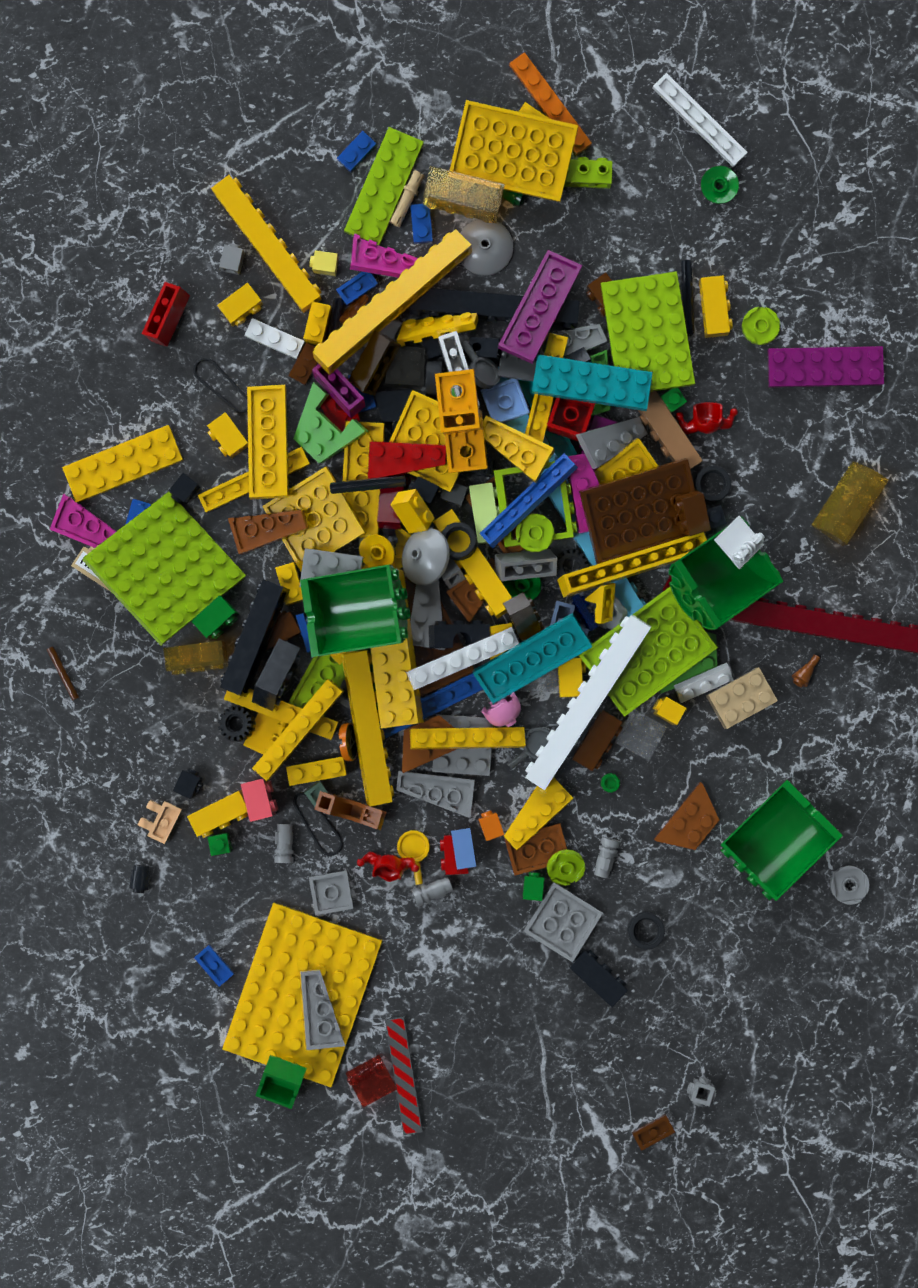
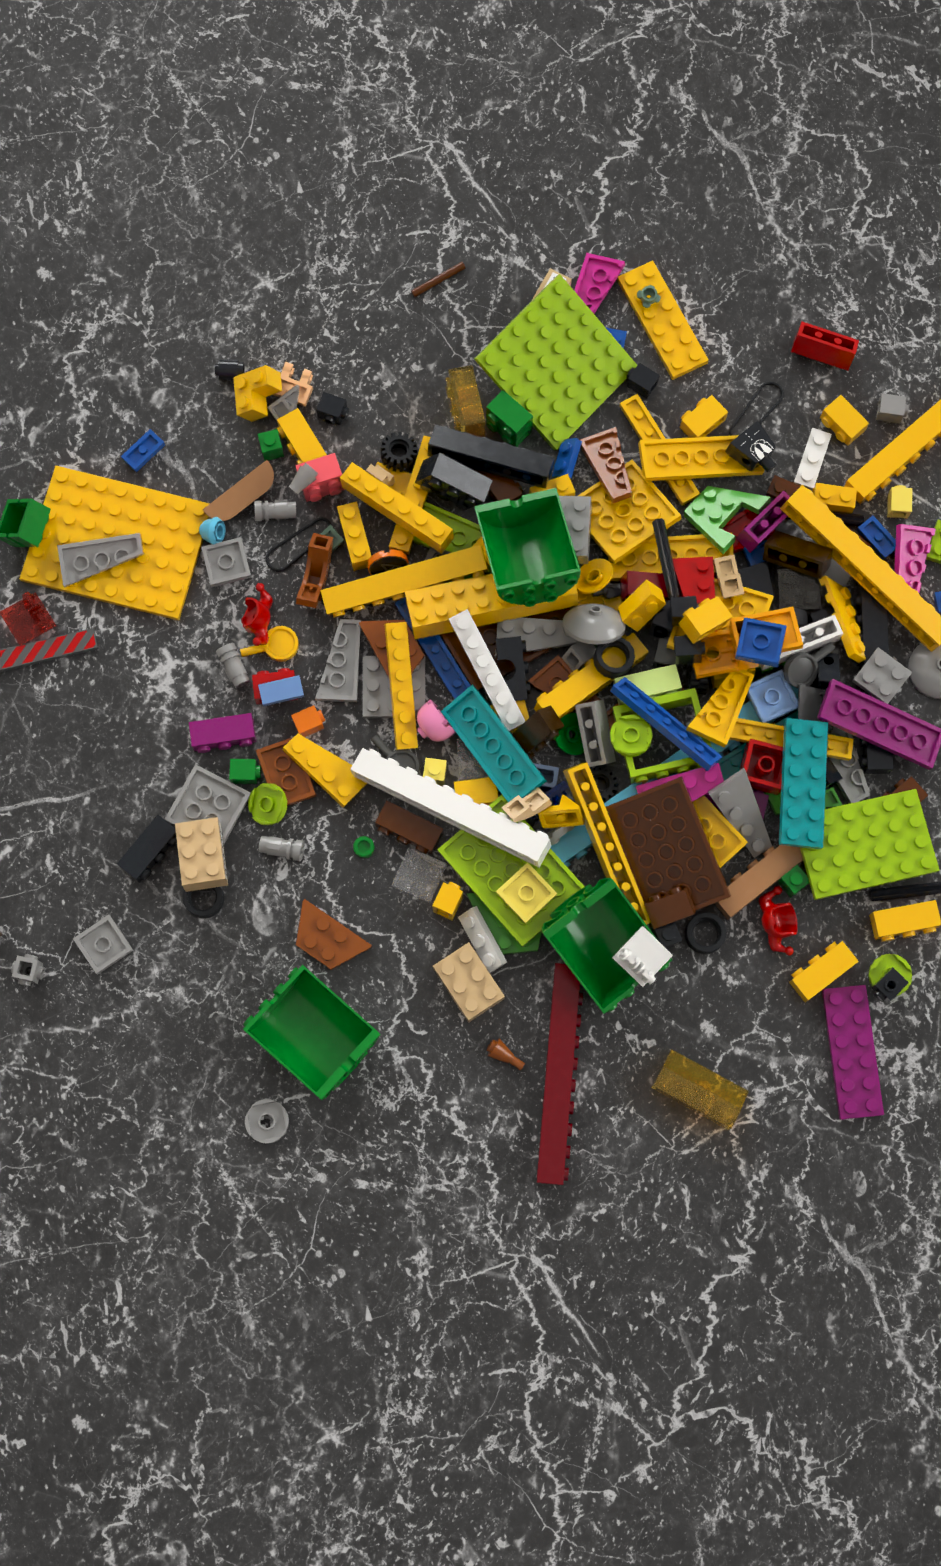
camera: 85 degrees right, 10 degrees down
none -> light grey plate [73,915,133,975]
none -> tan brick [175,817,228,892]
none -> magenta brick [189,713,257,753]
none -> medium azure cone [199,517,226,544]
none -> medium nougat brick [202,460,274,521]
none -> yellow brick [233,365,282,422]
none -> light grey tile [267,385,300,420]
none -> light grey cone [288,463,318,494]
none -> tan slope [366,464,395,487]
none -> light yellow brick [423,758,447,786]
none -> light yellow plate [496,862,557,924]
none -> tan slope [502,787,552,822]
none -> blue plate [552,438,582,479]
none -> sand green plate [637,285,661,308]
none -> black arch [670,596,705,665]
none -> yellow brick [678,596,733,644]
none -> tan slope [713,555,744,599]
none -> black torso [725,421,777,473]
none -> blue tile [735,617,787,667]
none -> yellow brick [789,941,859,1002]
none -> light grey plate [852,647,912,704]
none -> black brick [871,967,909,1003]

